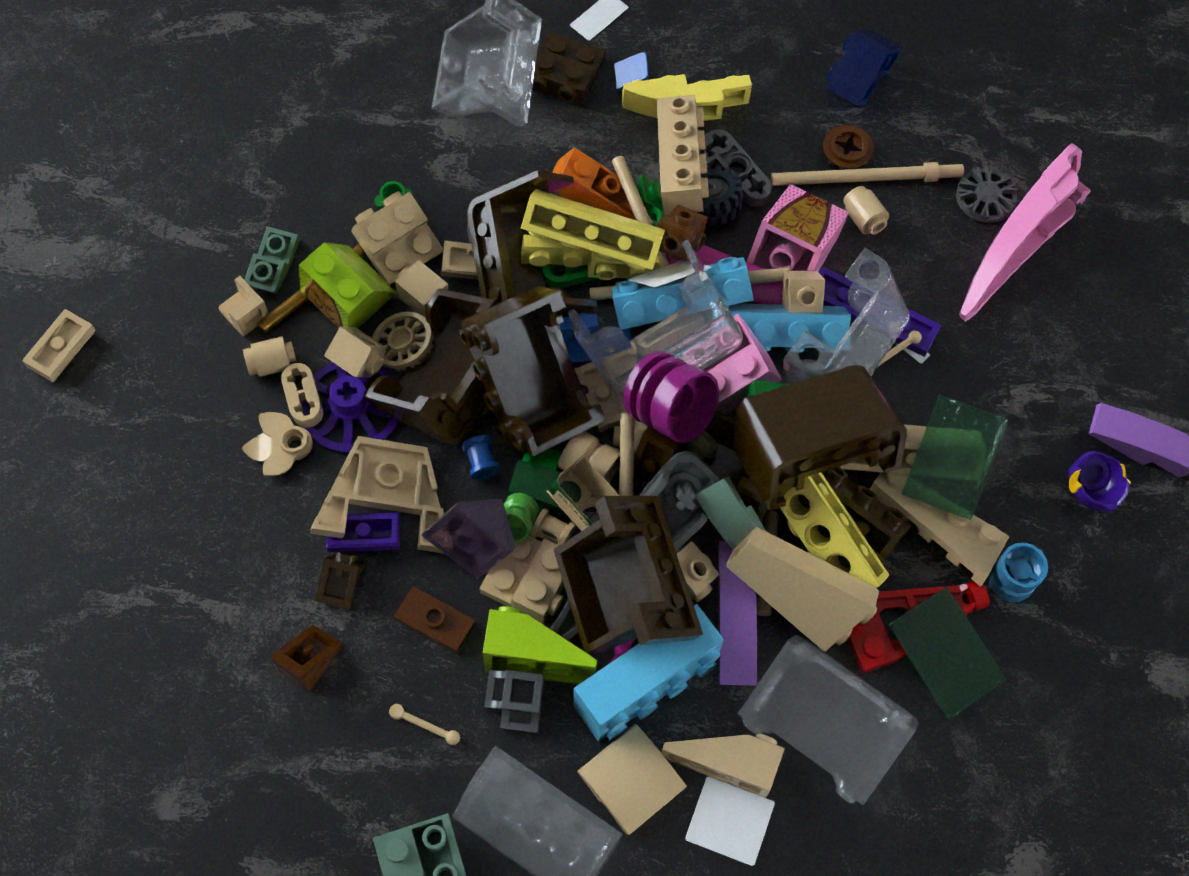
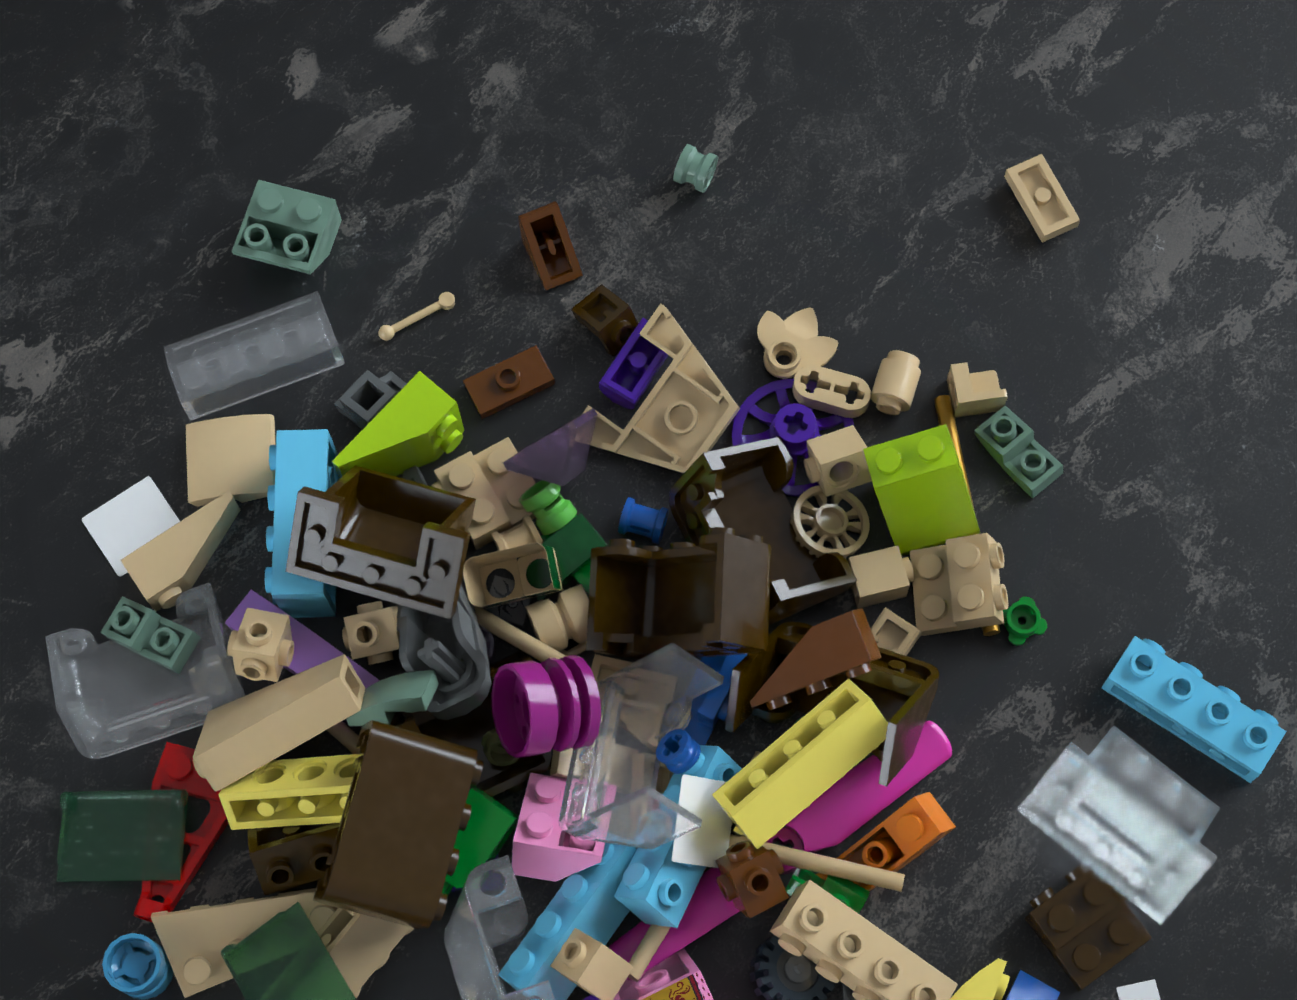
camera: 130 degrees right, 5 degrees up
none -> sand green slope [100,596,201,674]
none -> tan brick [227,608,294,682]
none -> blue bush [656,729,701,774]
none -> sand green wheel [673,144,718,193]
none -> reddish brown slope [750,608,882,711]
none -> medium azure brick [1101,636,1287,783]

